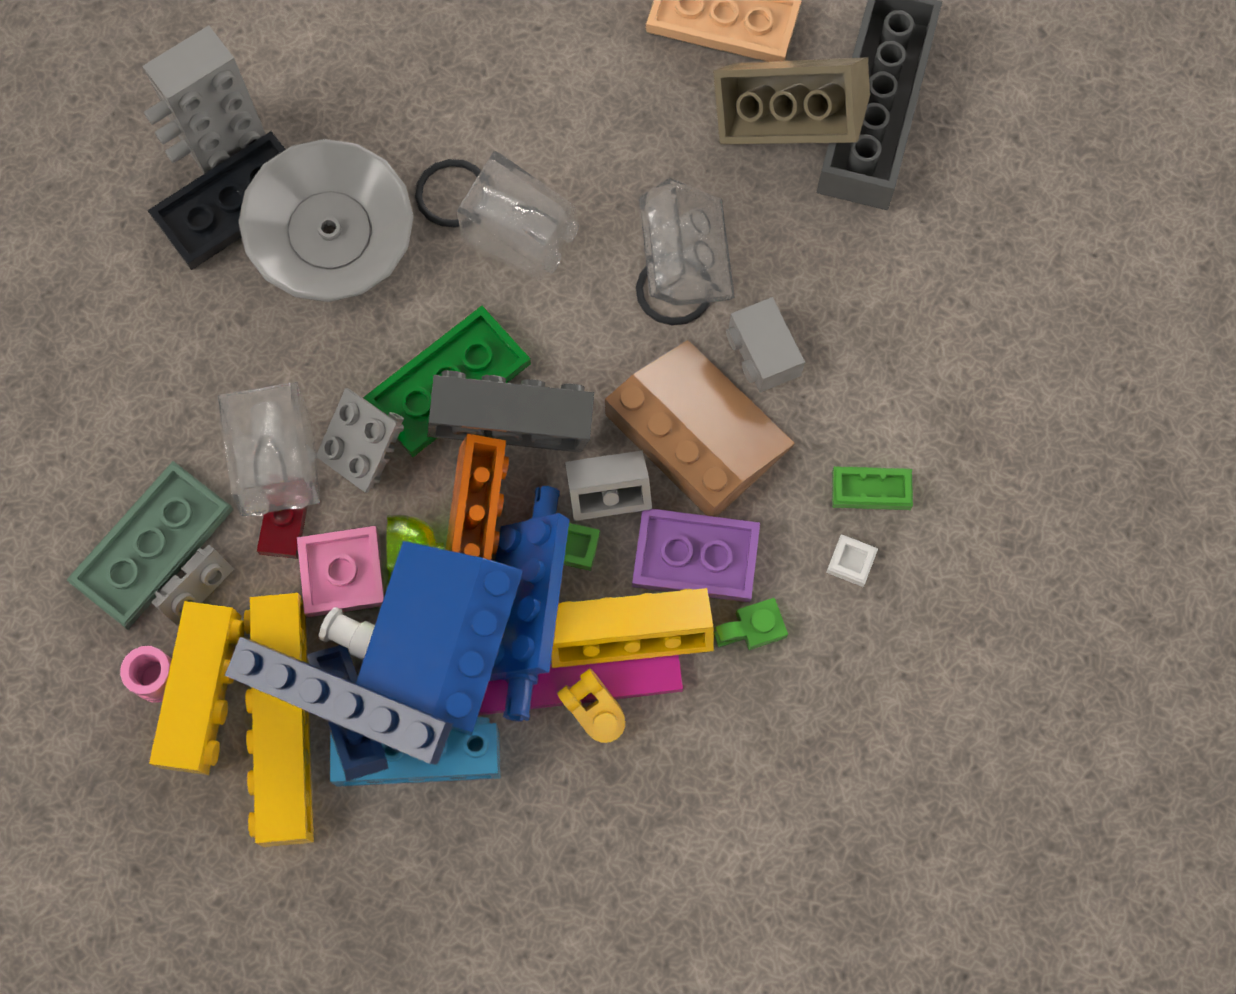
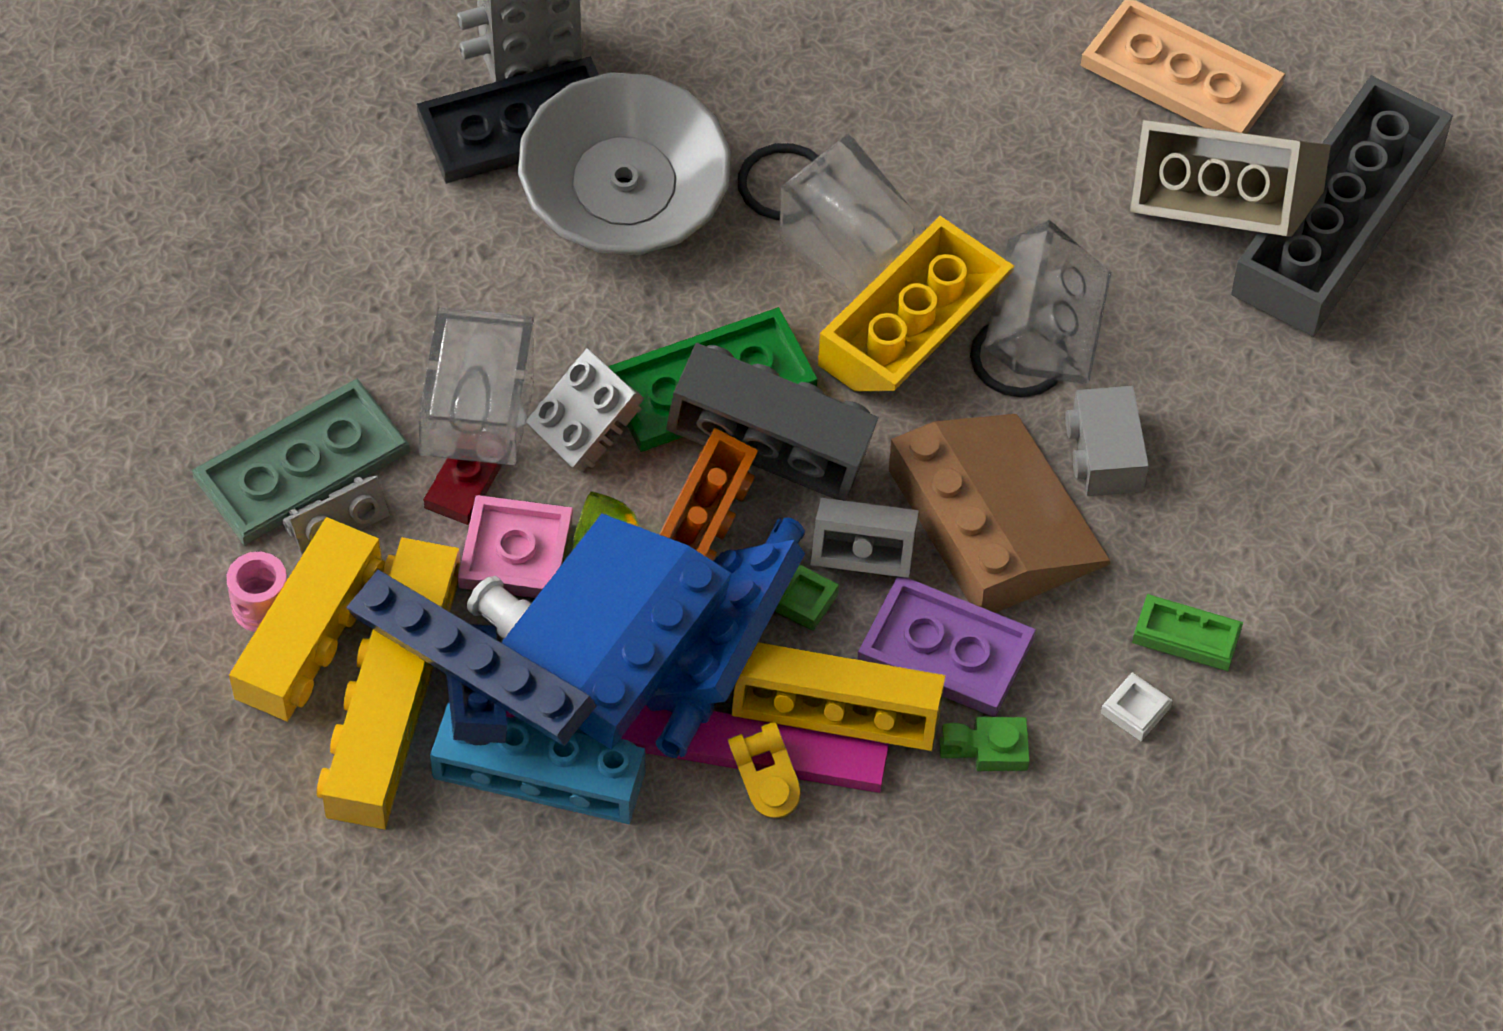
camera: 15 degrees right, 15 degrees down
none -> yellow slope [818,216,1014,391]

